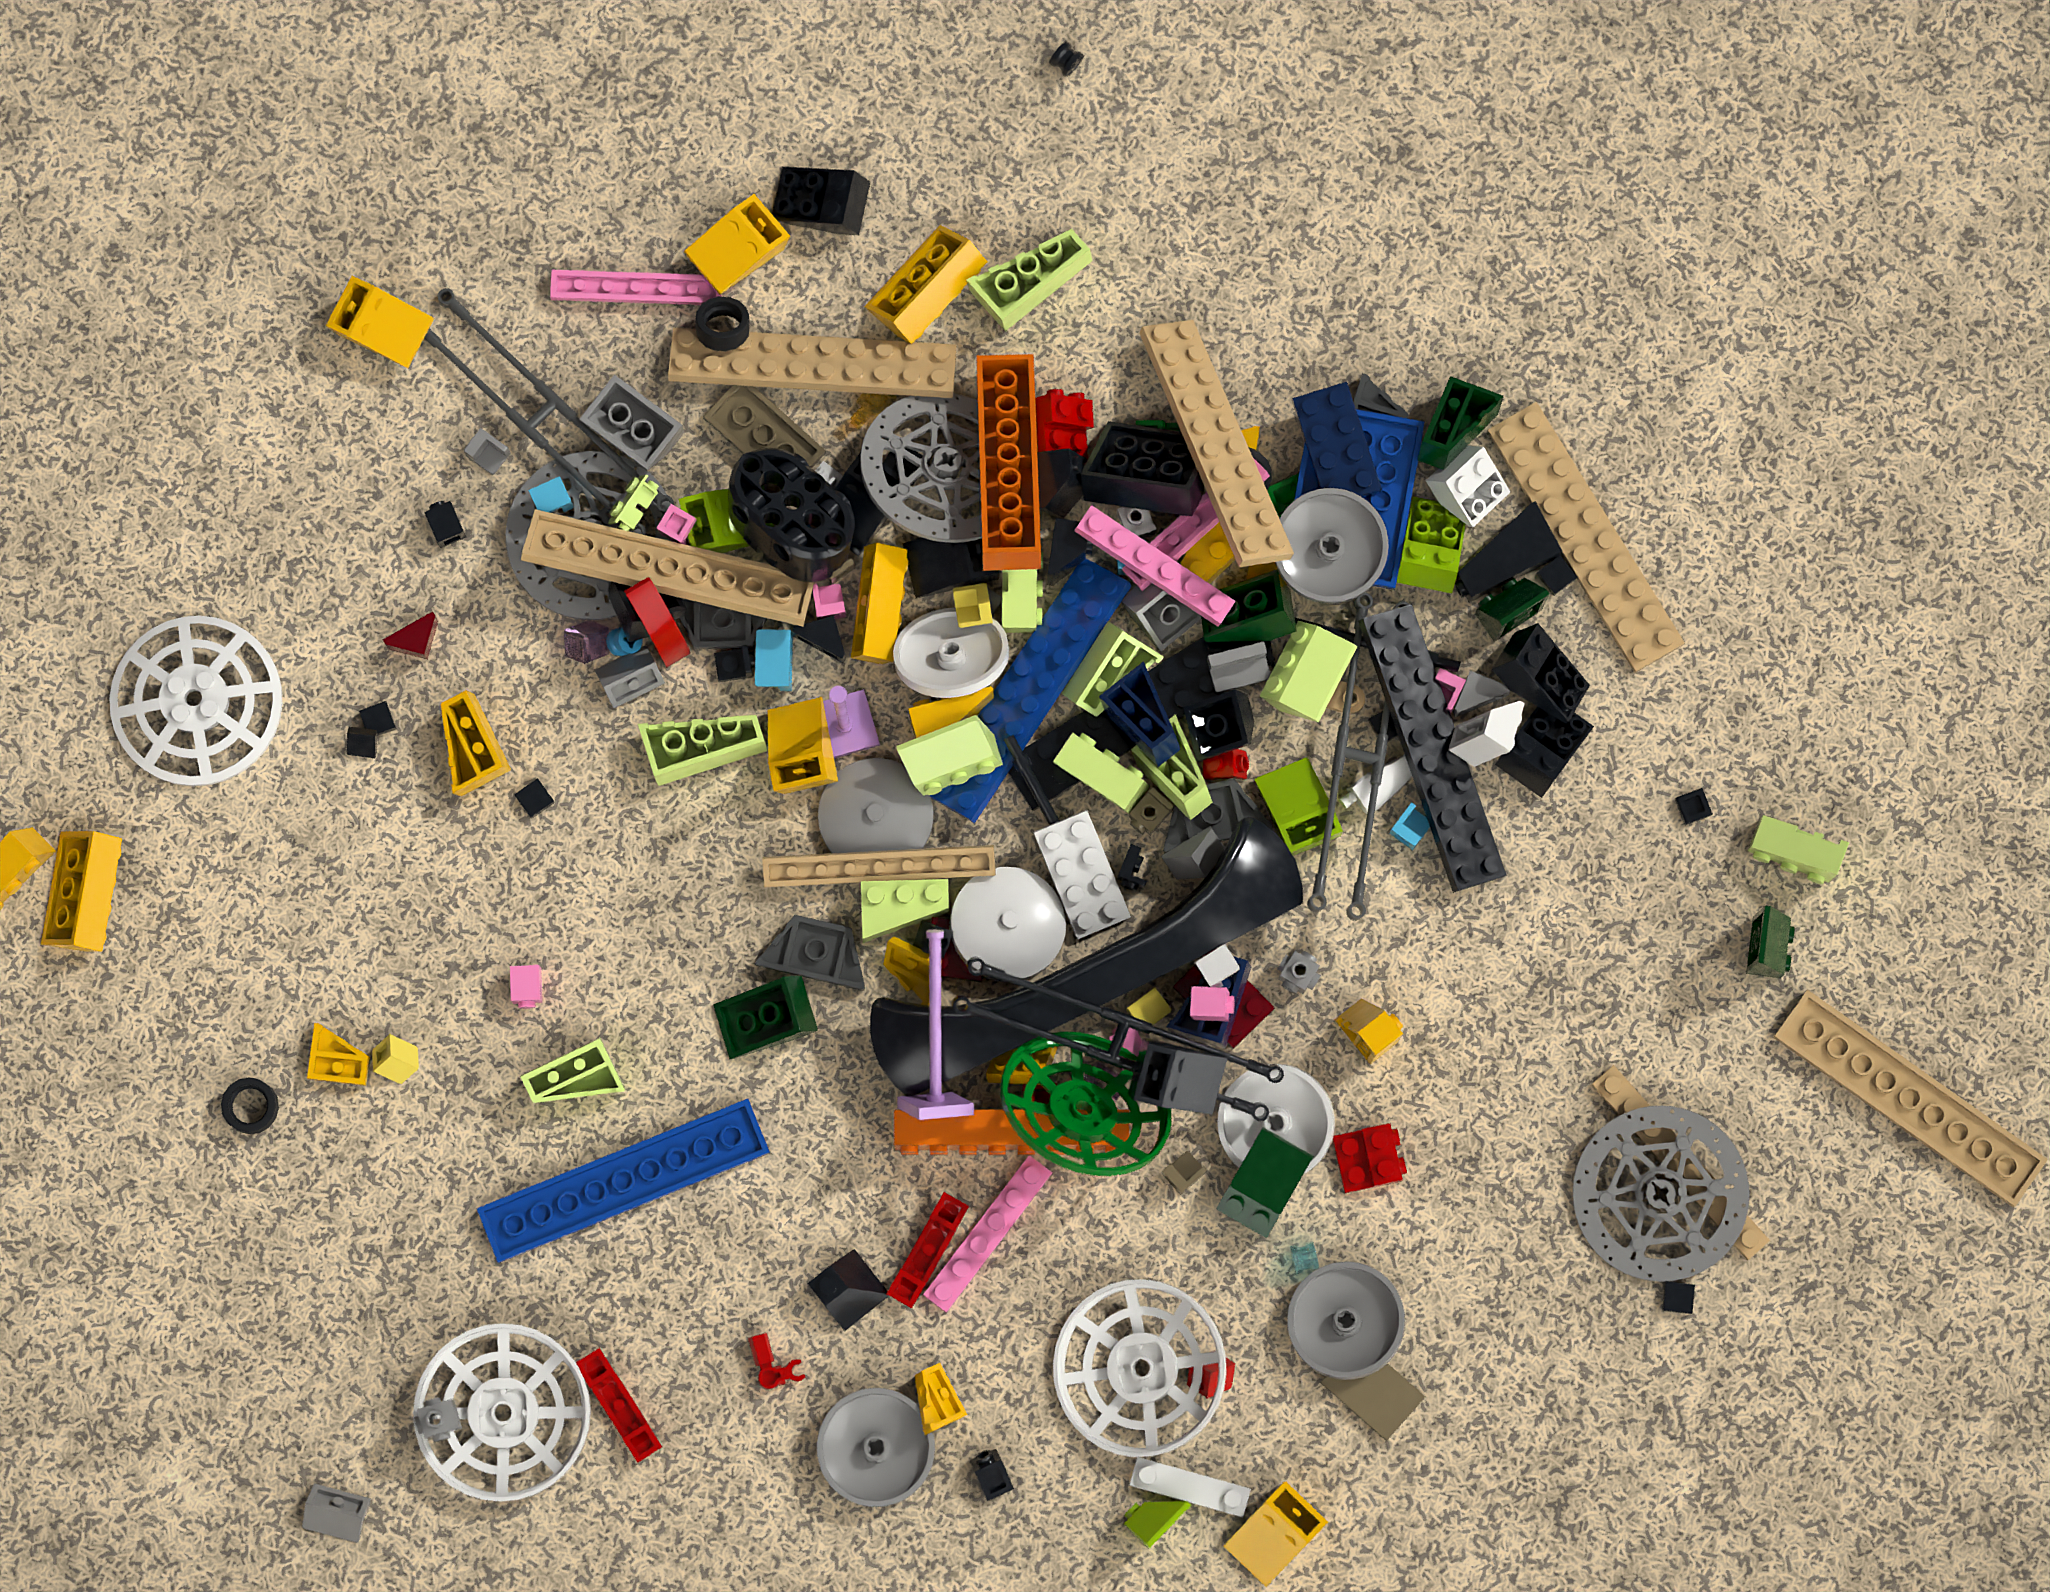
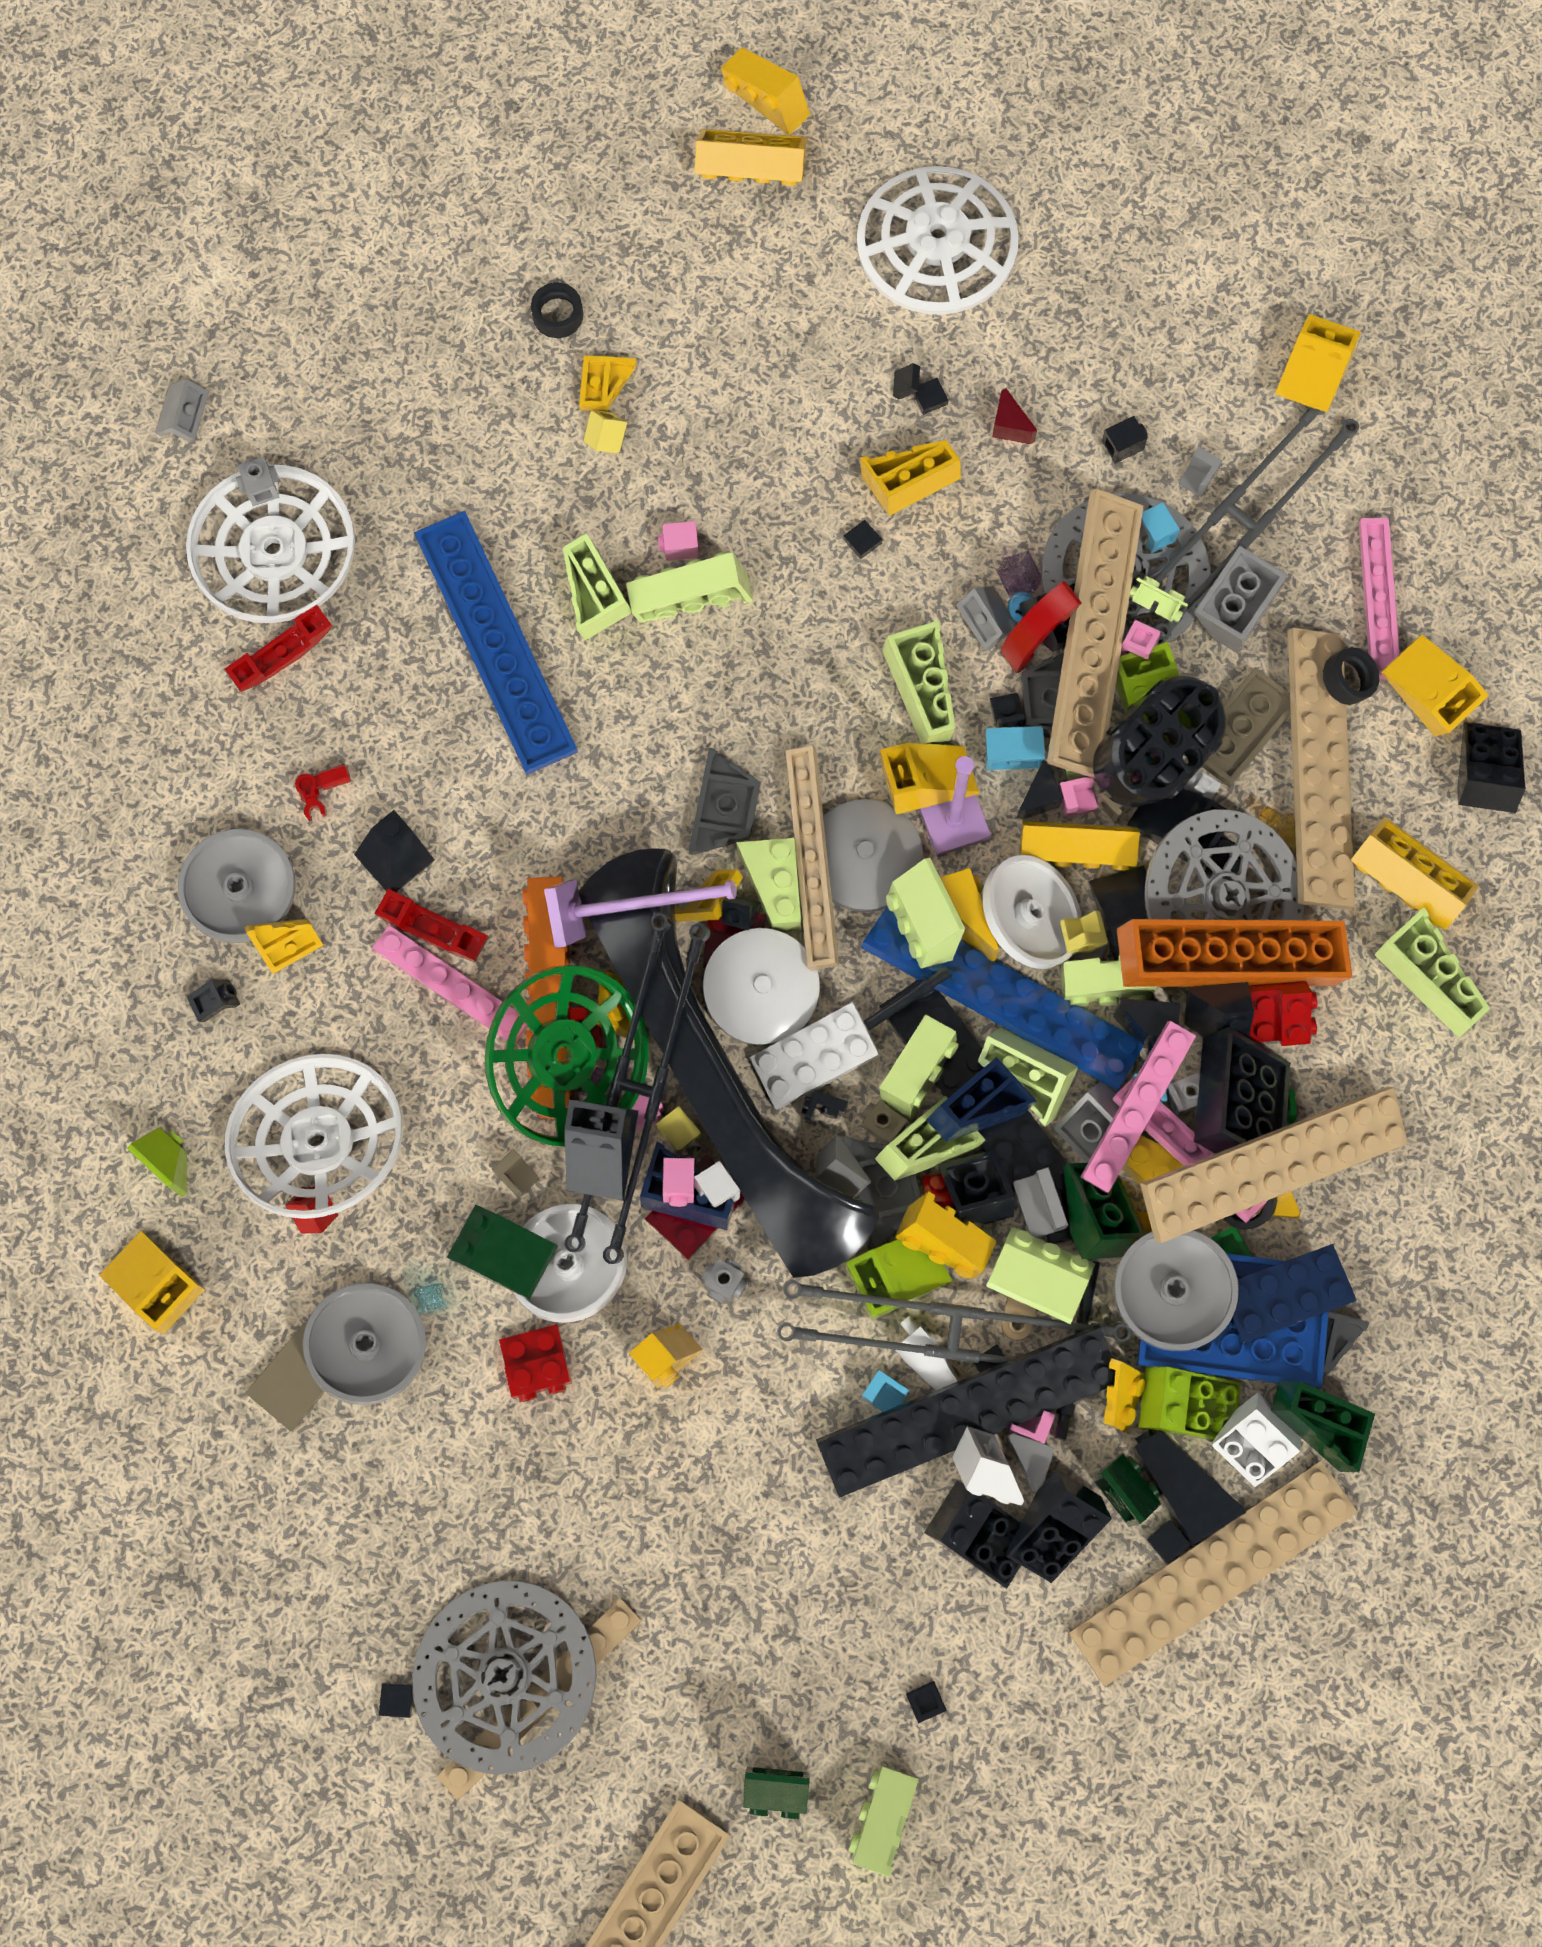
camera: 90 degrees right, 5 degrees down
dark green slope [713,976,818,1059] -> none
white plate [1129,1457,1251,1517] -> none
none -> yellowish green wedge [626,552,753,622]
none -> yellow wedge [895,1191,996,1279]
none -> yellow wing [1104,1358,1146,1433]

